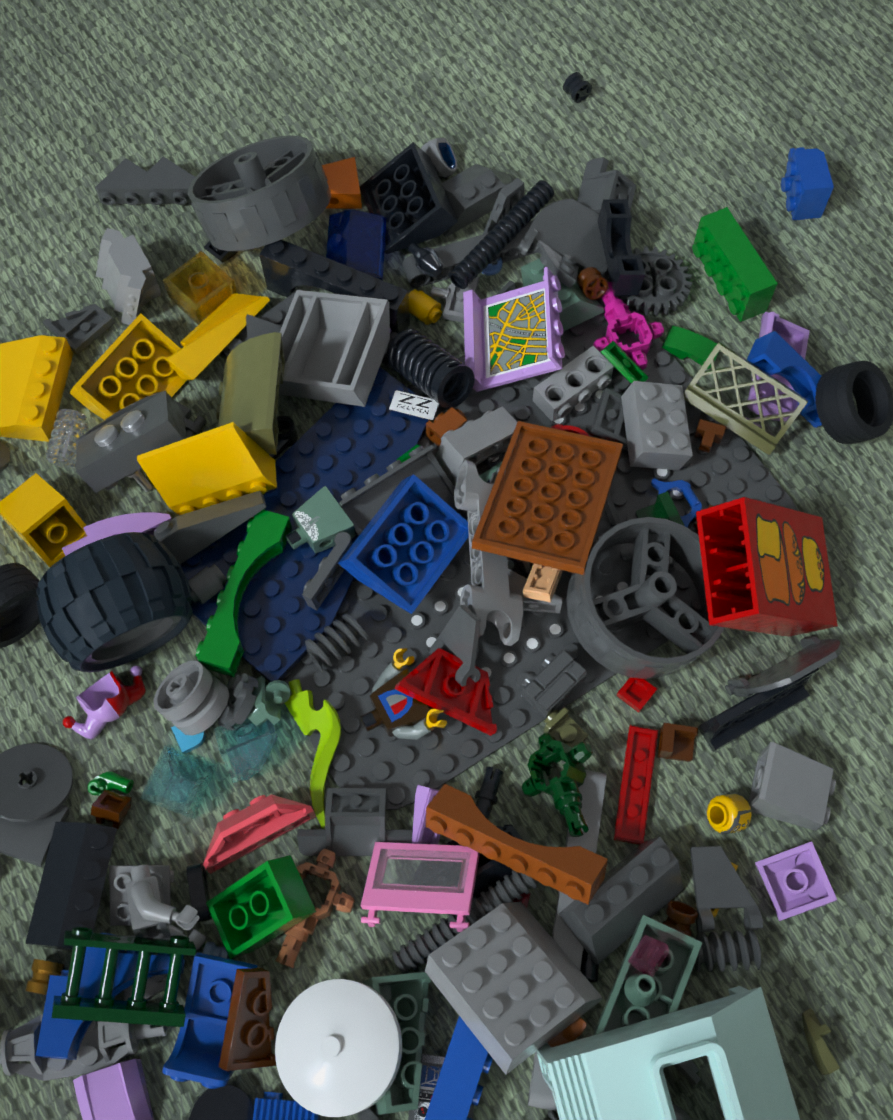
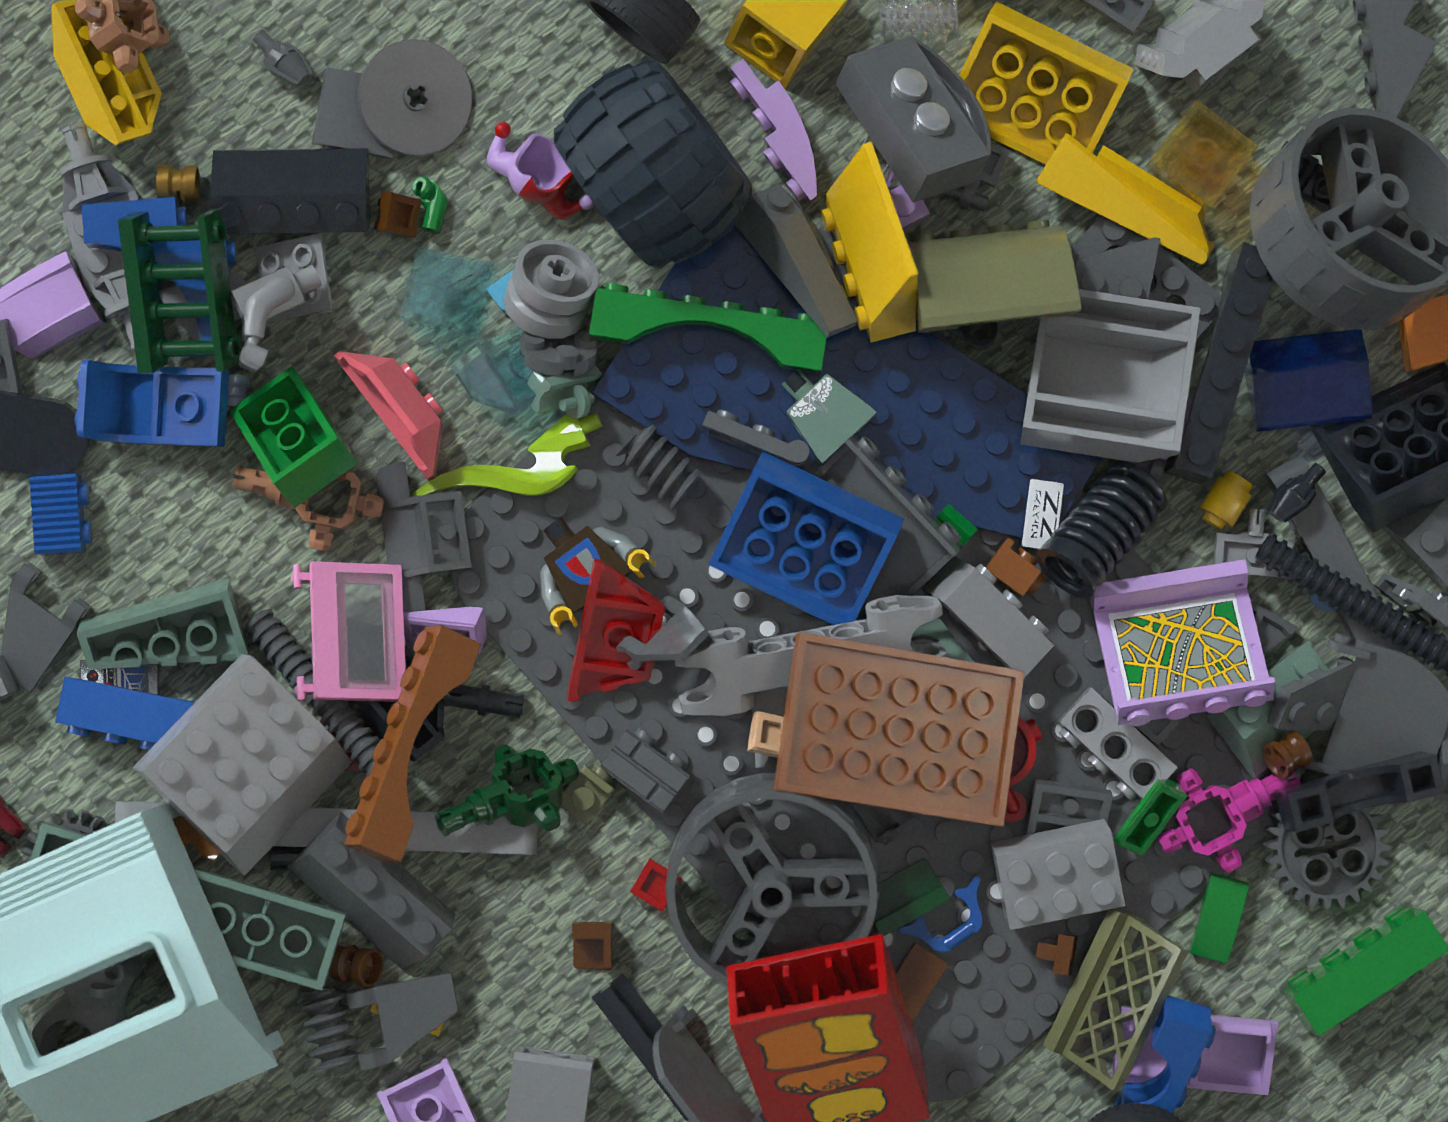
camera: 80 degrees right, 20 degrees up
black beam [186,863,212,922] -> none
dark grey brick [188,564,228,604] -> none
reddish brown wing [219,968,276,1071] -> none
white dish [275,979,402,1117] -> none
red tile [613,725,658,845] -> none
sand green cone [624,973,657,1007] -> none
clear pink slope [628,935,669,978] -> none
yellow head [707,794,752,834] -> none

